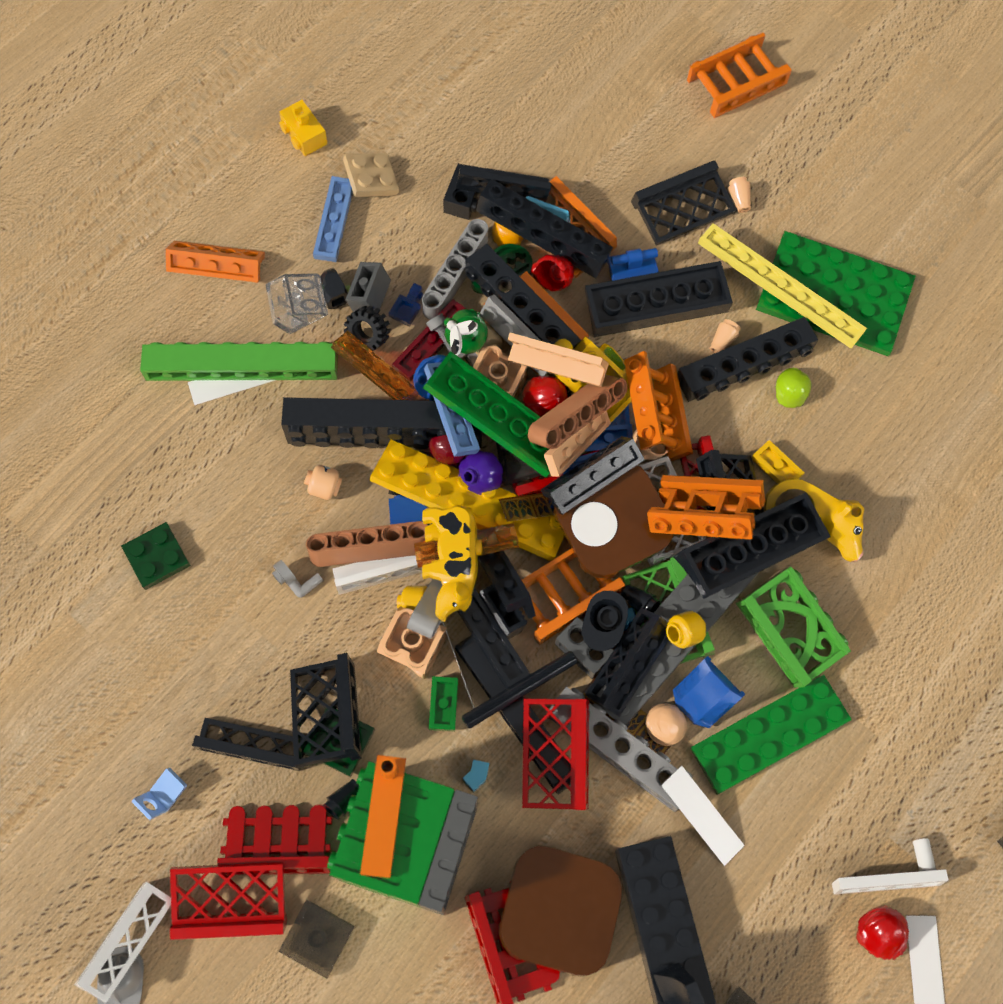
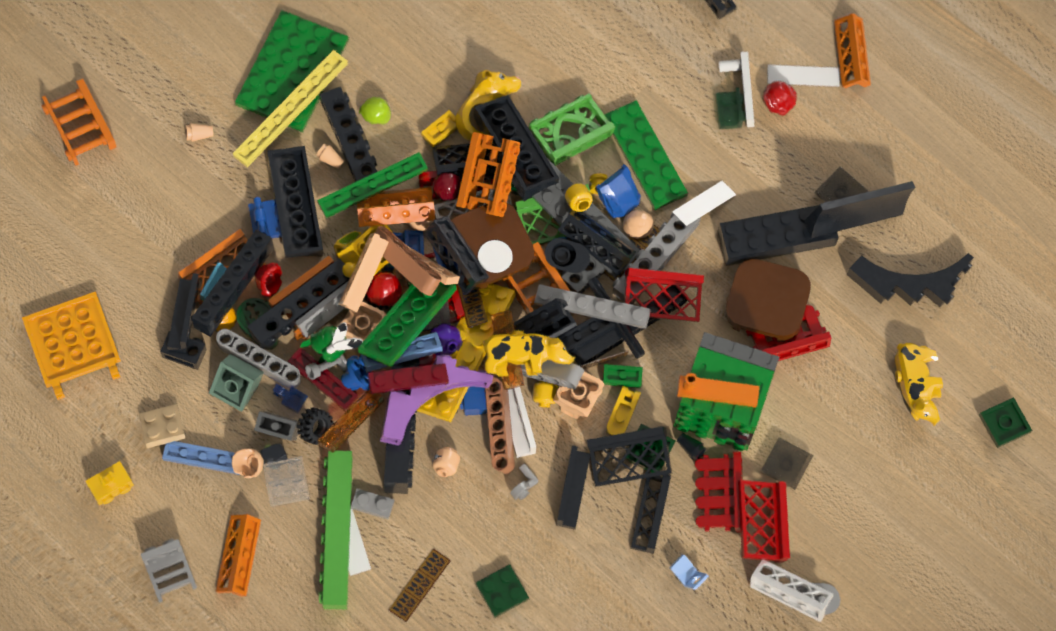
camera: 90 degrees left, 0 degrees up
medium azure piece [462,760,489,793] -> none
black cone [621,584,660,613] -> none
black fence [631,160,737,245] -> none
none -> light orange plate [22,291,121,400]
none -> light grey plate [141,539,197,603]
none -> sand green slope [209,354,264,412]
none -> light nougat hair [232,448,264,478]
none -> green plate [317,152,428,218]
none -> light grey plate [351,489,394,520]
none -> dark red plate [367,363,449,394]
none -> medium lavender arch [380,355,493,445]
none -> sticker [389,548,451,622]
none -> dark red piece [432,173,462,201]
none -> light grey plate [534,284,651,329]
none -> black fence [556,445,590,530]
none -> yellow wheel [589,173,608,194]
none -> yellow plate [606,386,641,436]
none -> clear green bracket [715,87,746,130]

